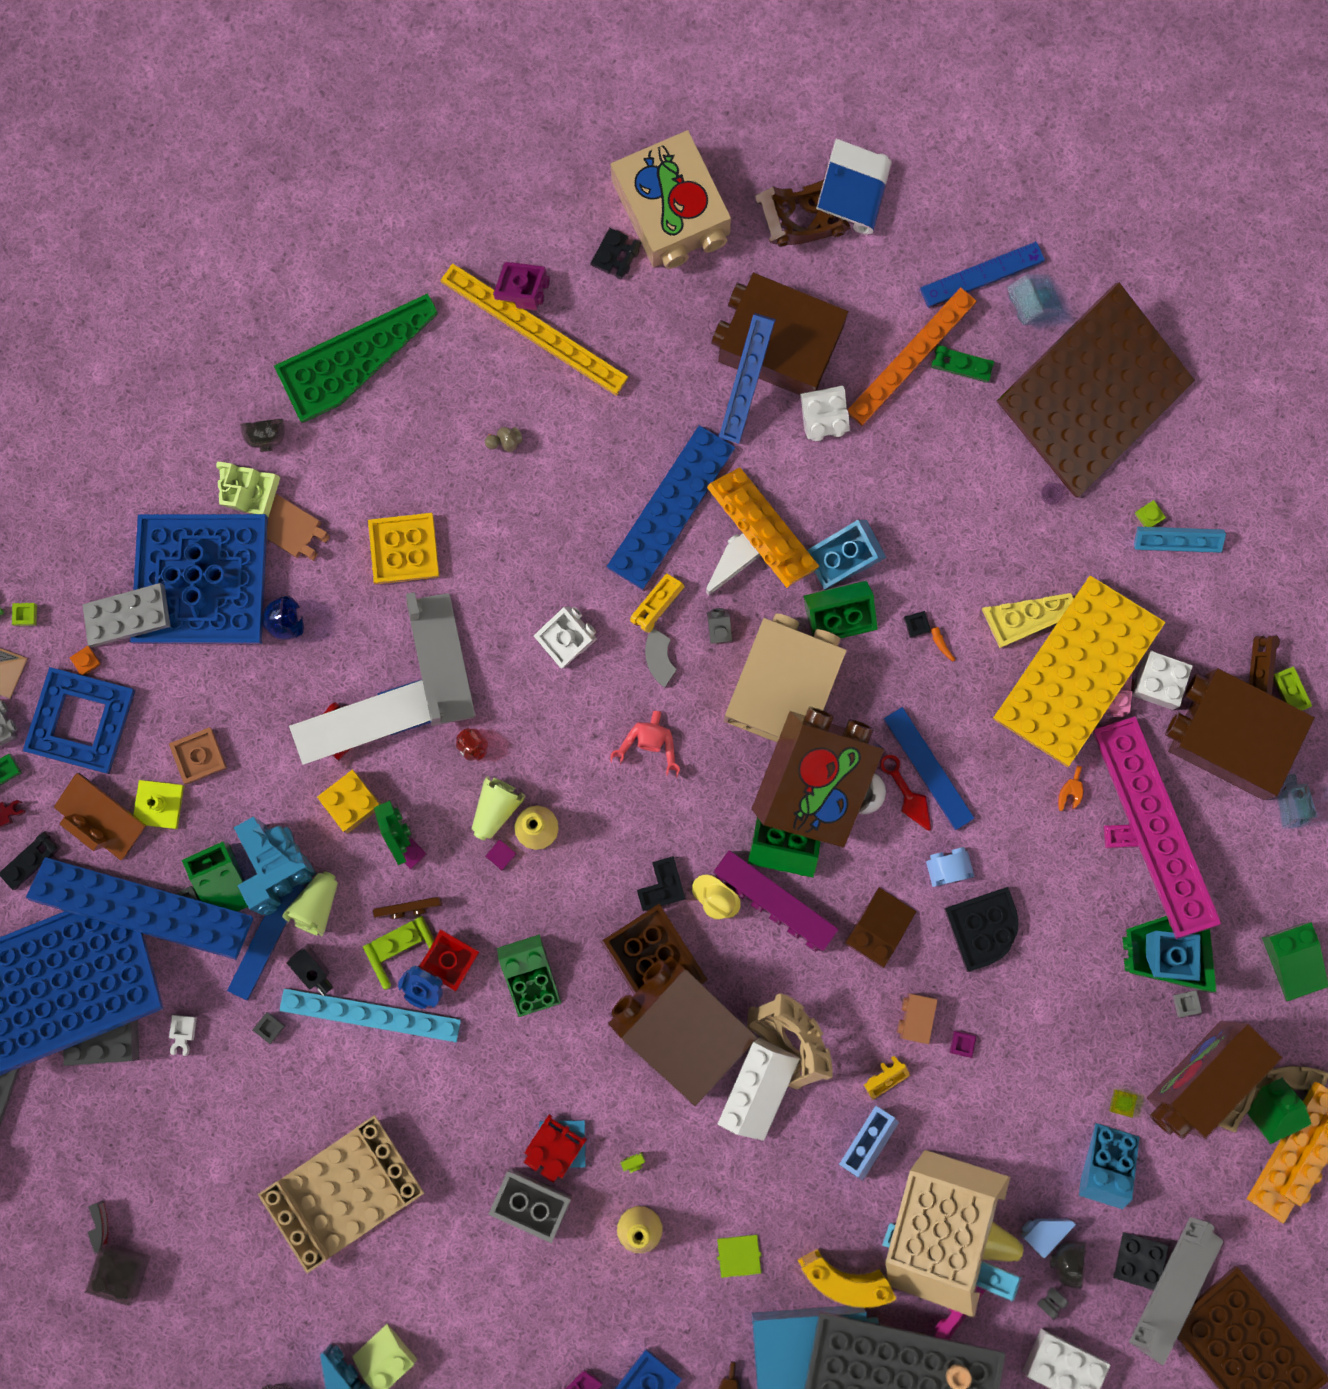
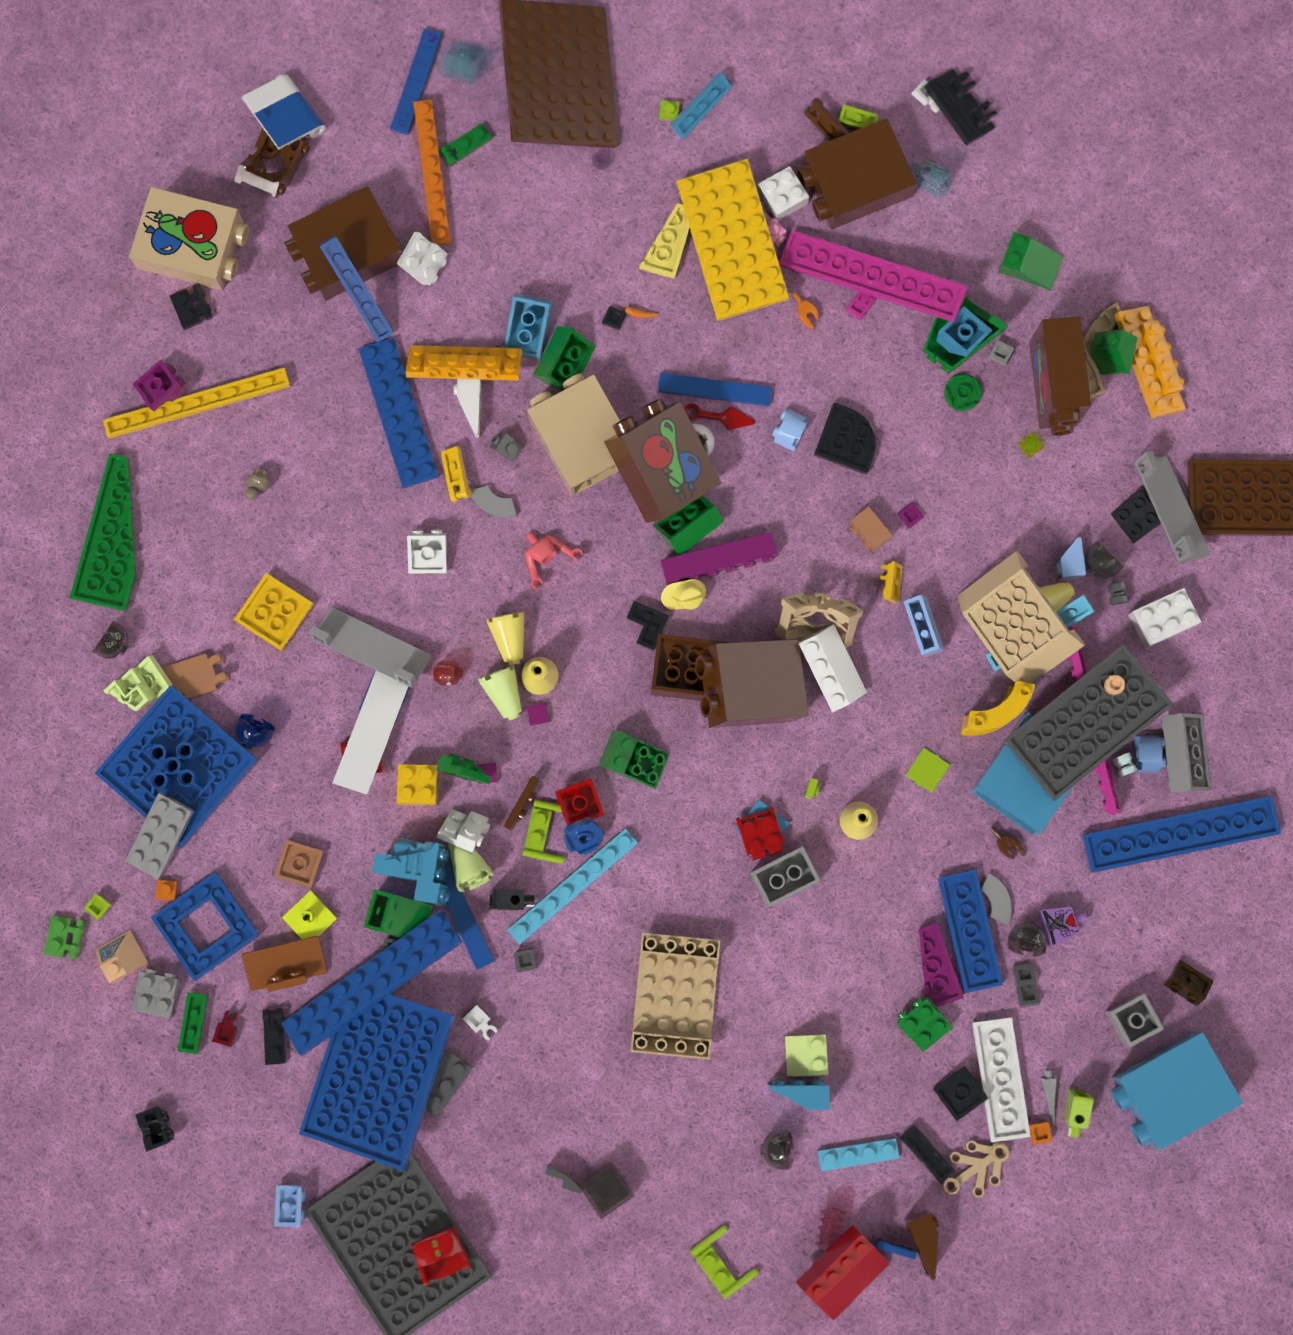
camera: 50 degrees left, 0 degrees up
reddish brown slope [843,887,917,968] -> none
dark azure slope [1078,1123,1140,1209] -> none
none -> white plate [437,809,491,853]
none -> light yellow cone [487,612,525,665]
none -> green tile [944,374,982,412]

